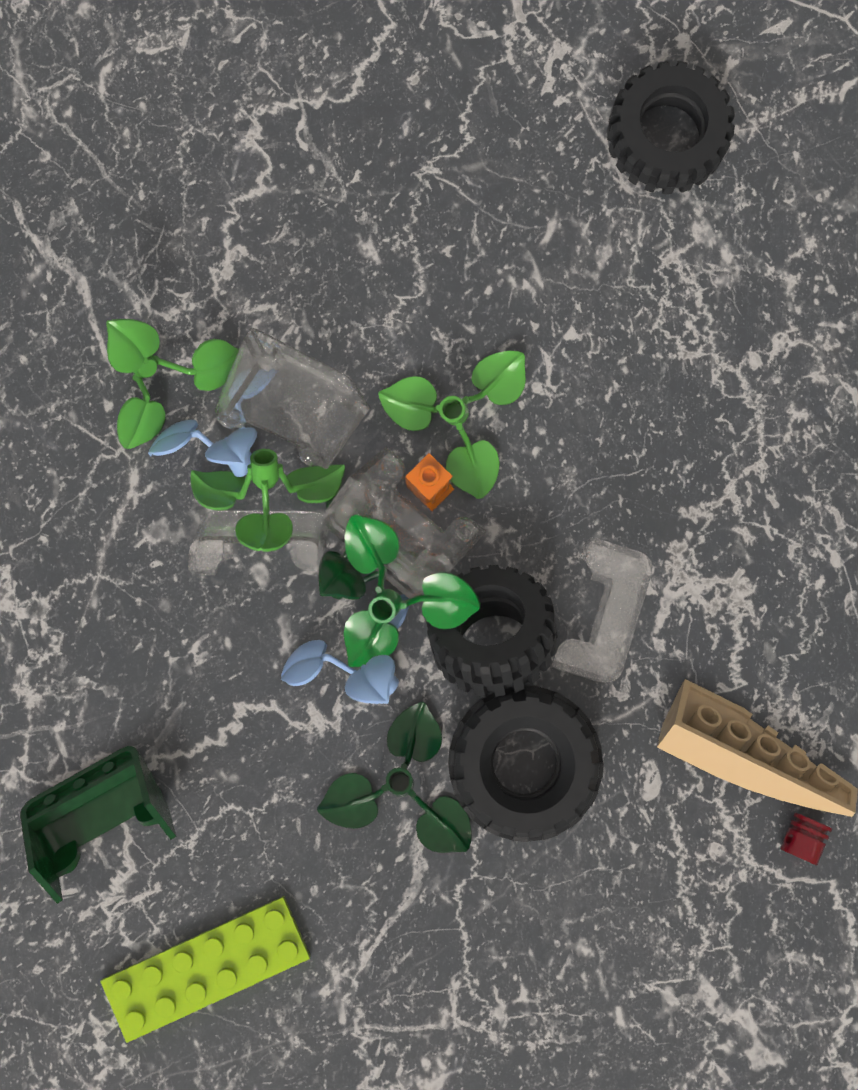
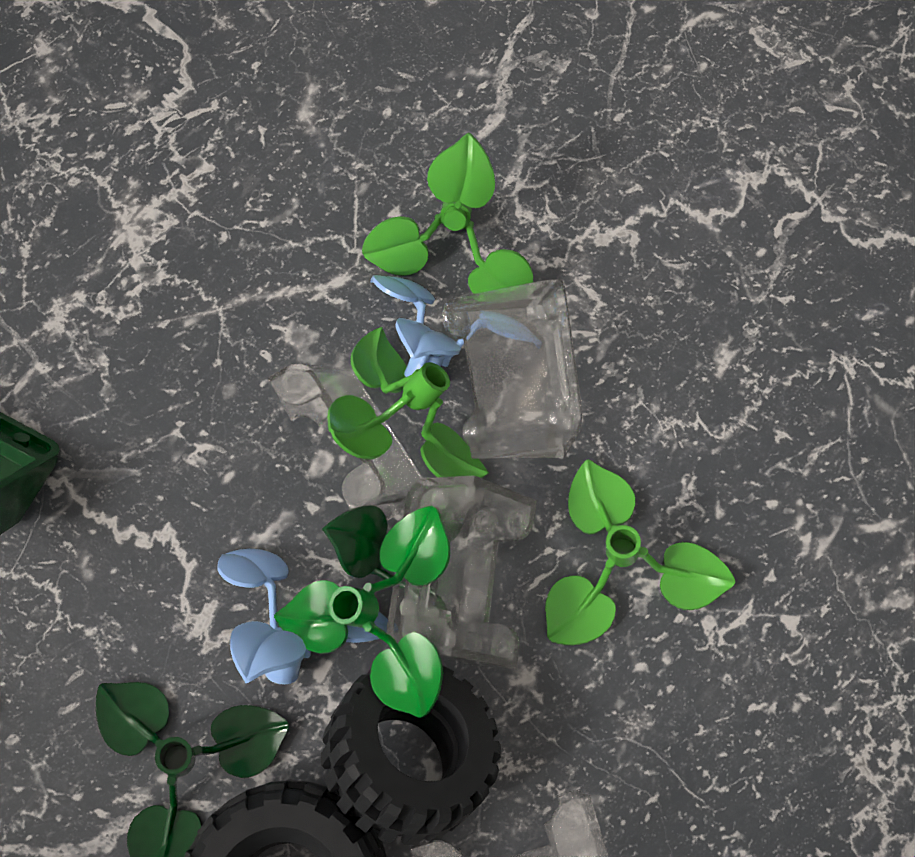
camera: 55 degrees right, 10 degrees down
orange window [405,453,454,512] -> none

